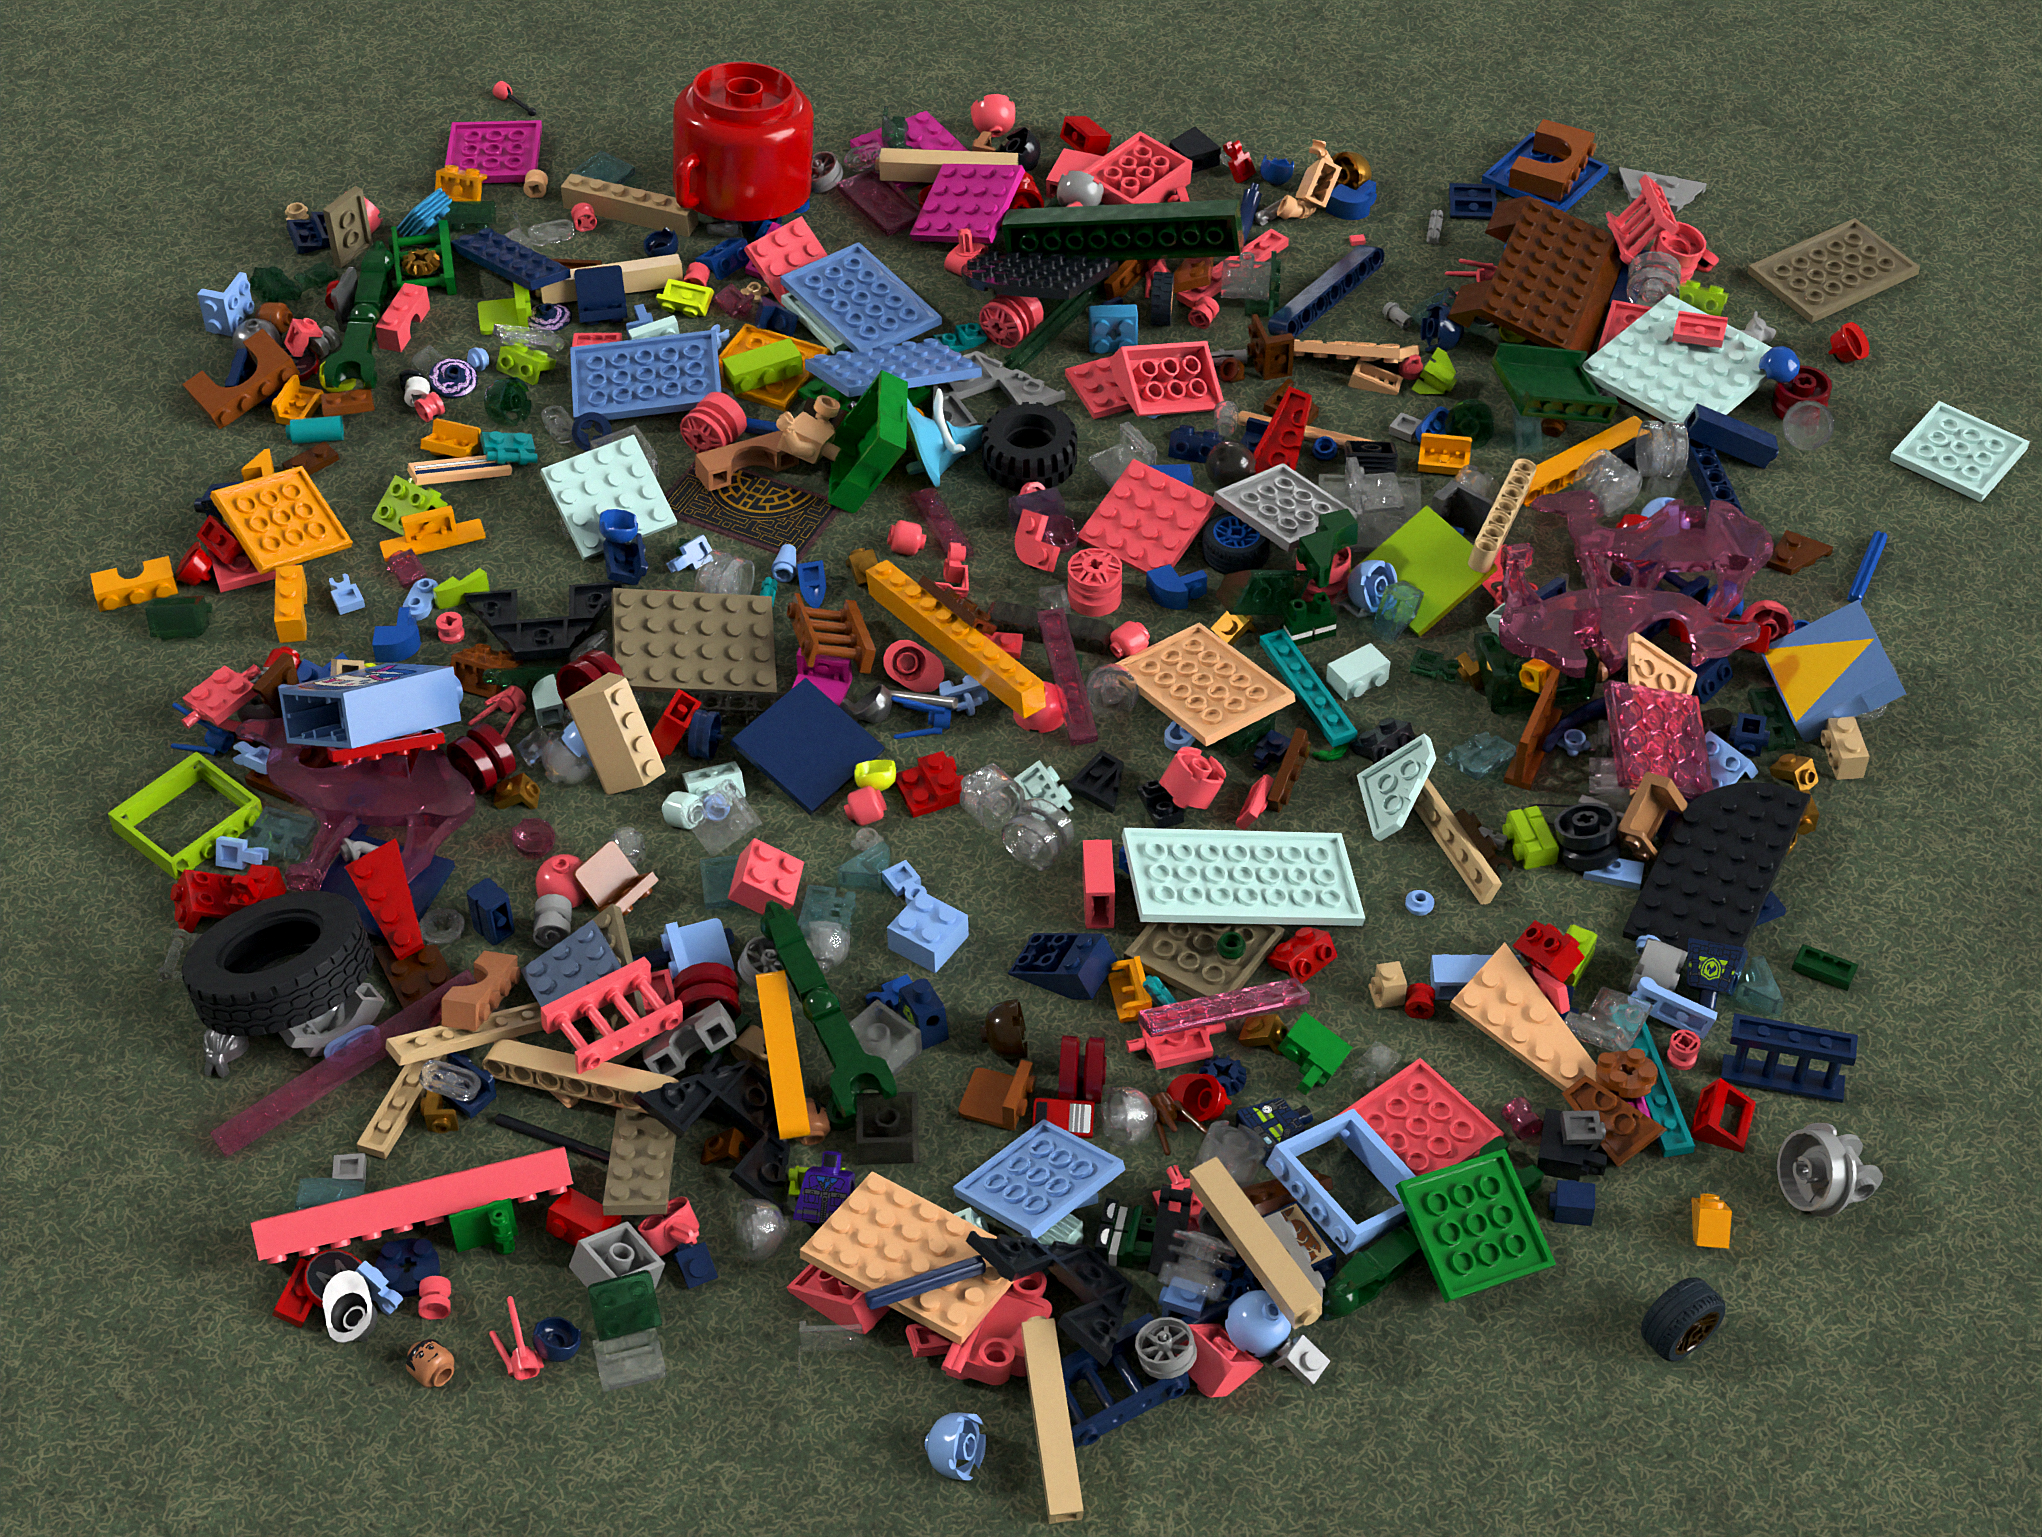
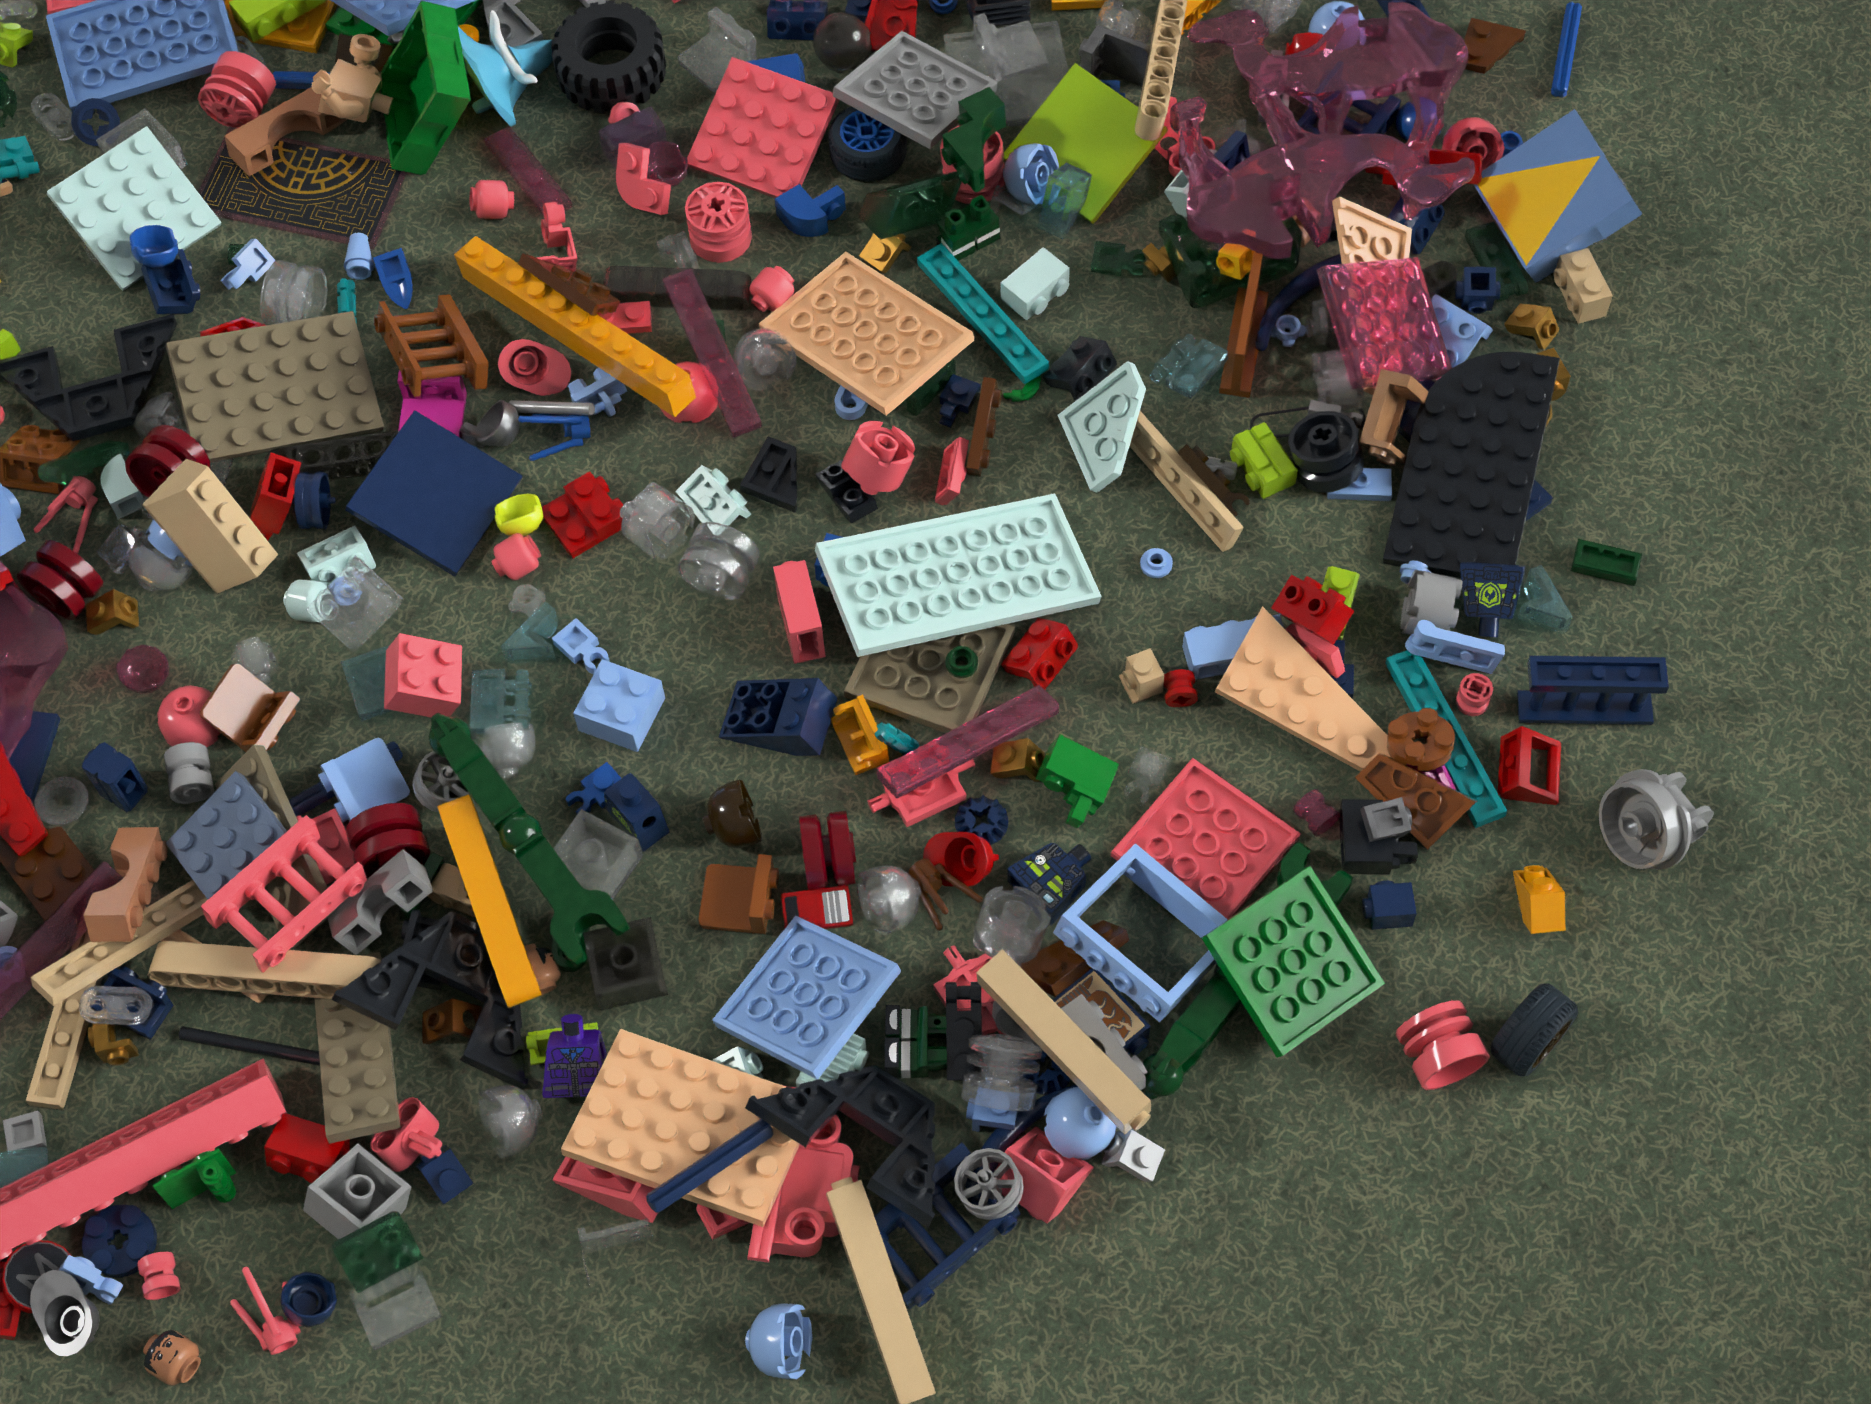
camera: 10 degrees left, 15 degrees up
pearl gold bracket [845,548,878,586] -> none
clear bracket [1564,987,1653,1052] -> none
none -> coral wheel [1396,1001,1490,1090]

